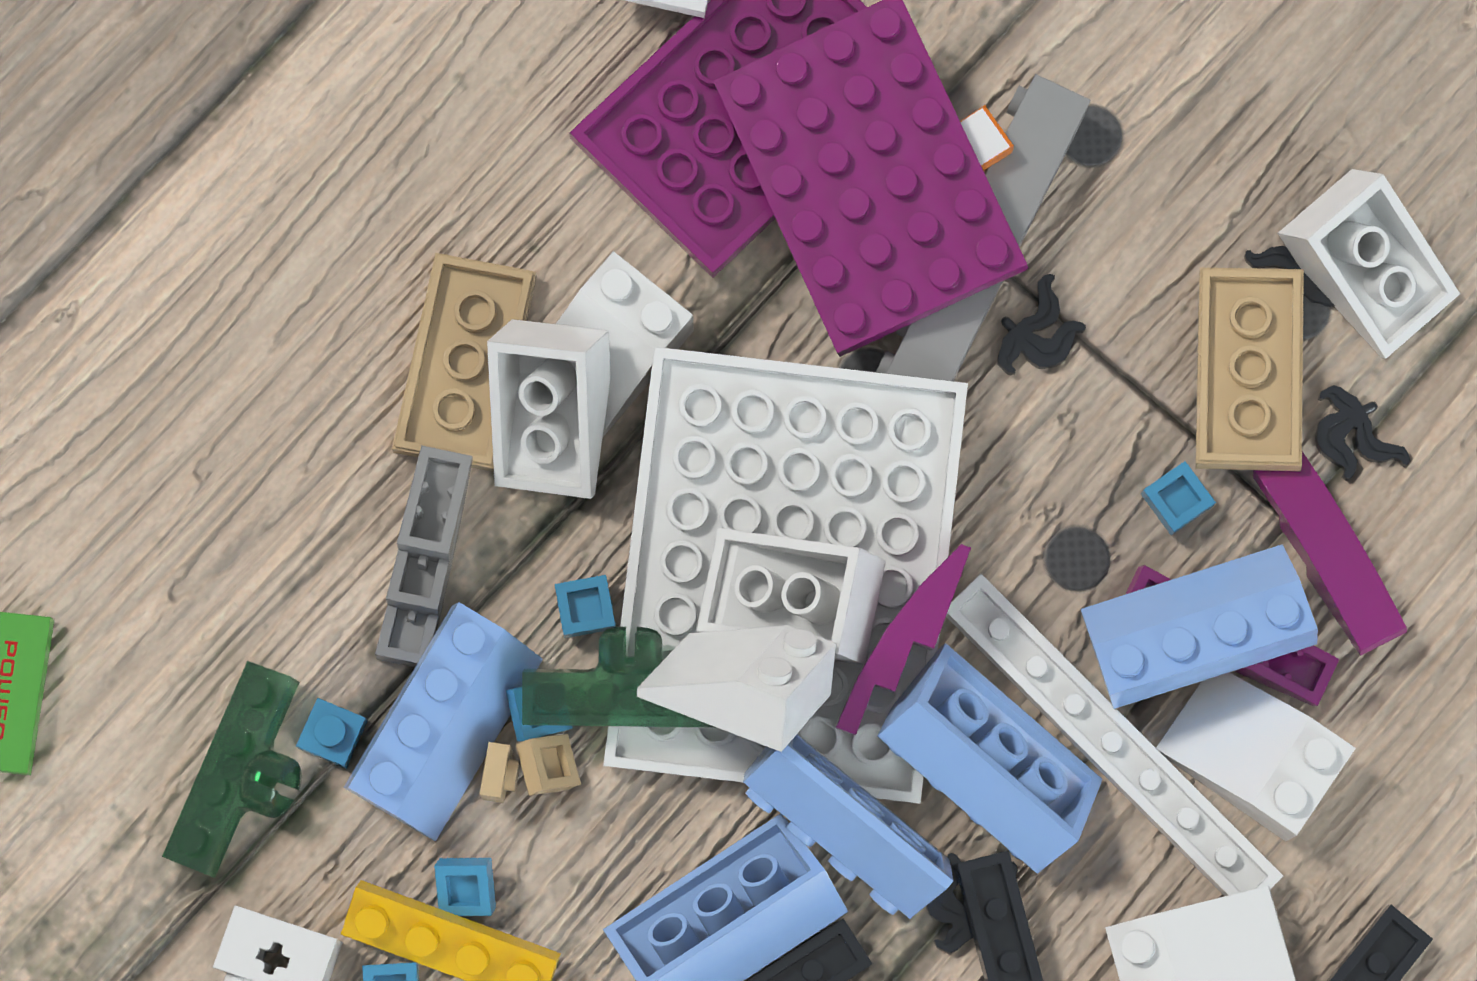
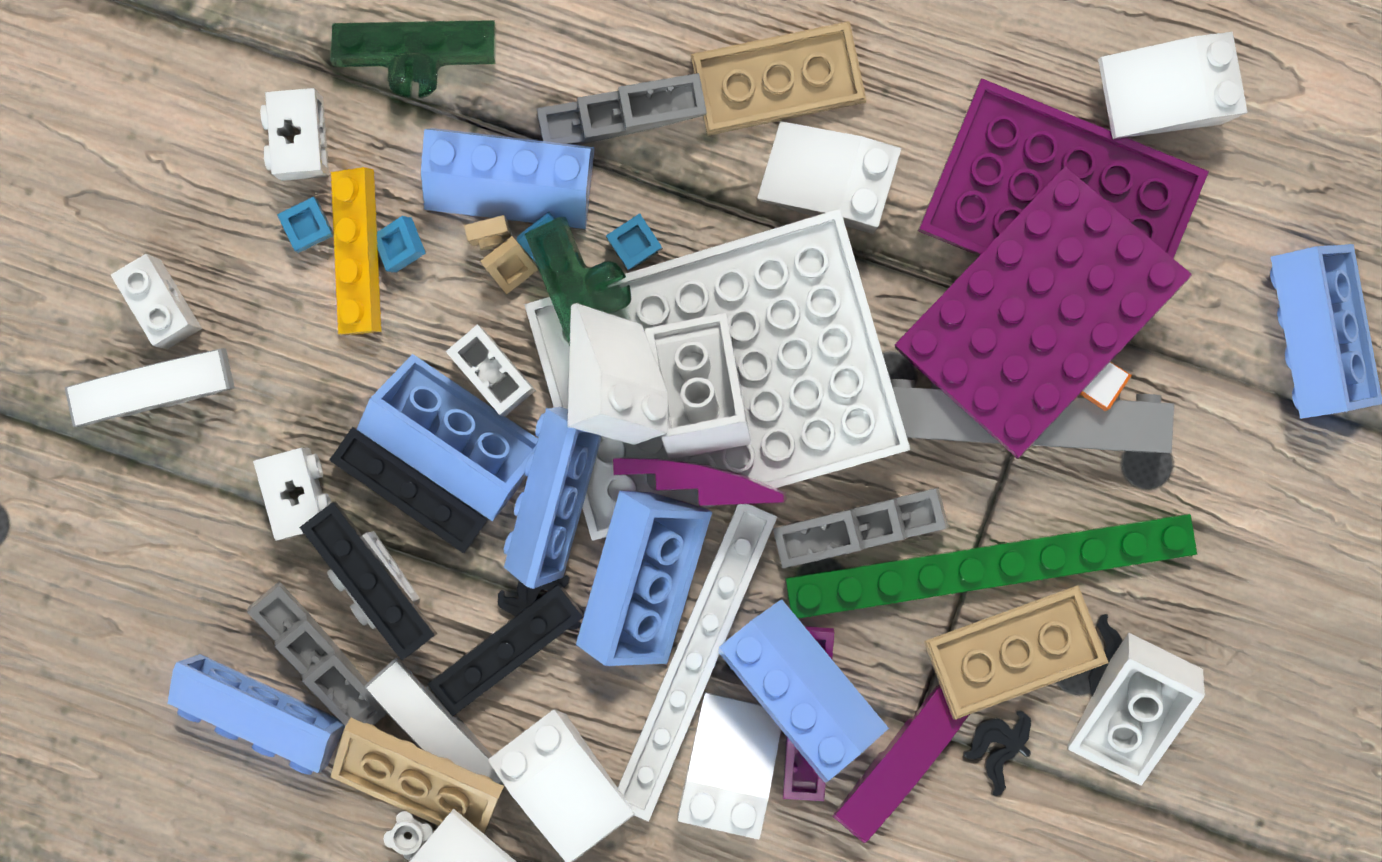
camera: 75 degrees right, 10 degrees up
dark azure plate [296,698,368,769] -> none
white slope [487,319,611,499] -> none
black piece [997,274,1086,375] -> none
dark azure plate [1141,461,1216,536] -> none
none -> white brick [446,324,536,417]
none -> light grey slope [773,487,949,568]
none -> green plate [785,514,1198,618]

